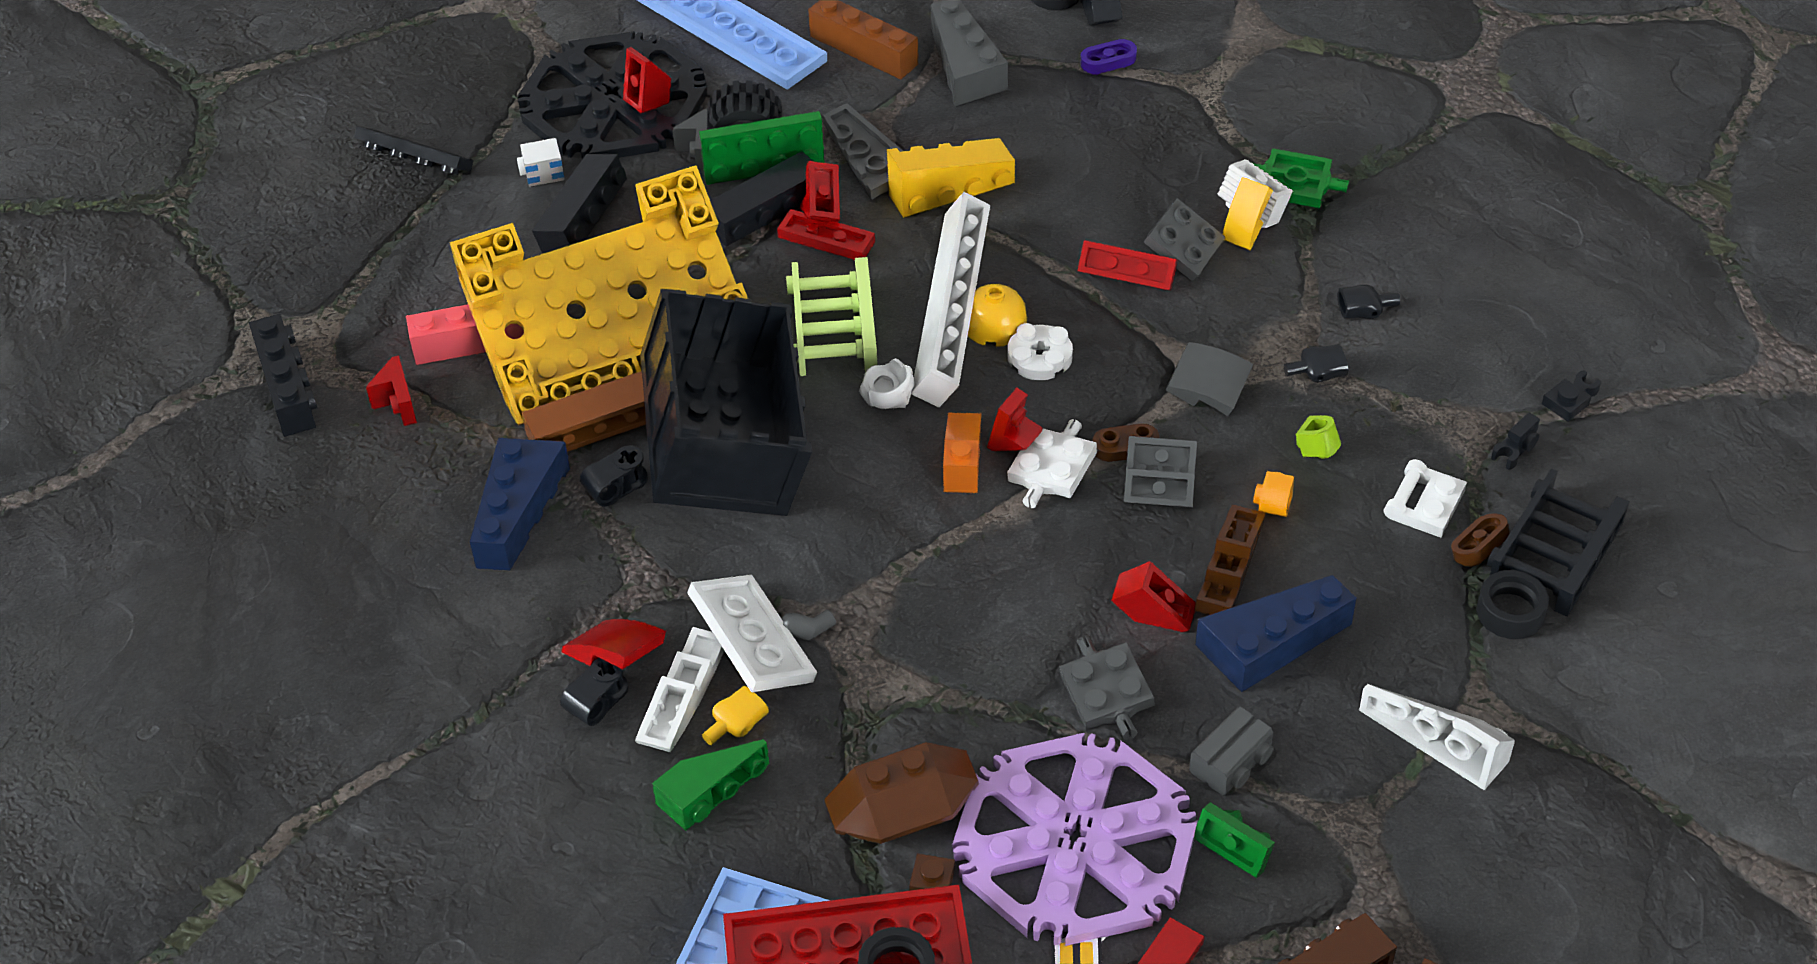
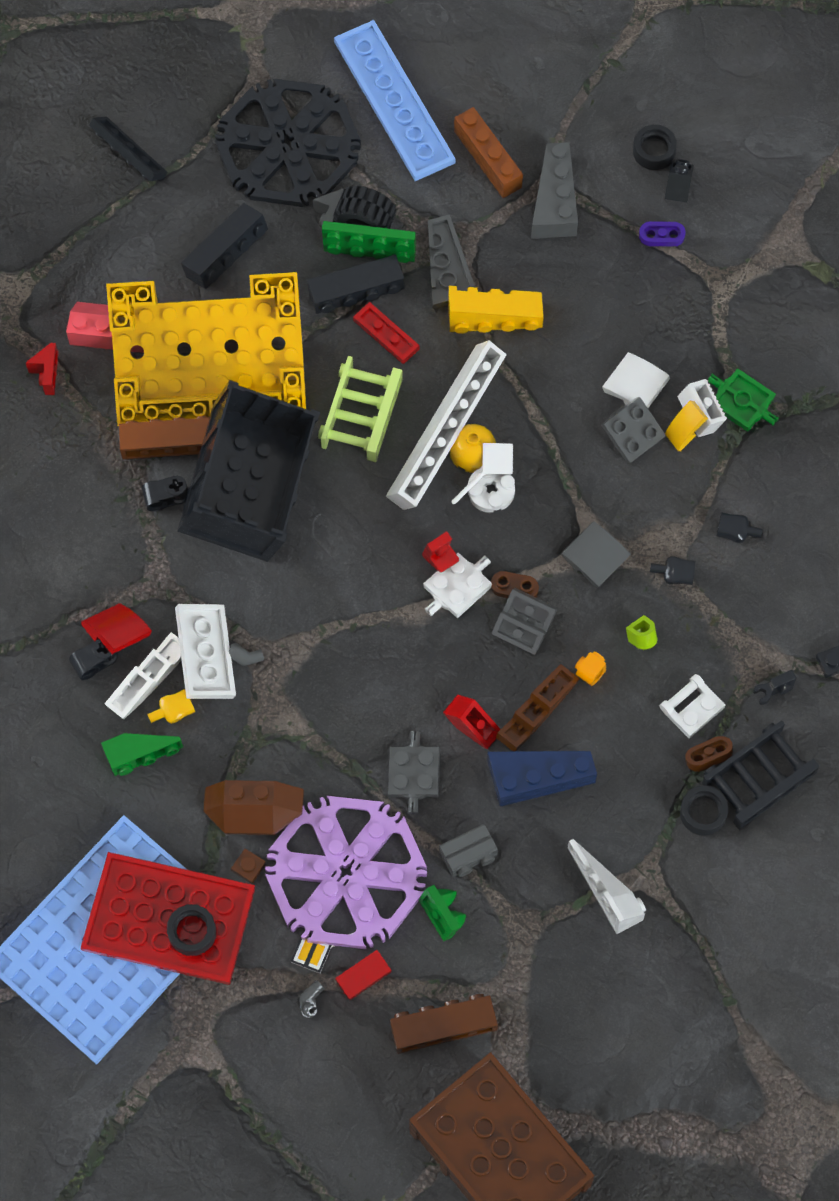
camera: 20 degrees right, 20 degrees up
dark blue wedge [470,438,570,571] -> none
white brick [517,138,565,187] -> none
red slope [623,47,671,113] -> none
red slope [800,161,840,222] -> none
white hair [859,358,915,409] -> none
orange slope [943,412,982,493] -> none
red plate [1077,240,1178,291] -> none
none -> white piece [452,443,513,504]
none -> white slope [602,352,670,408]

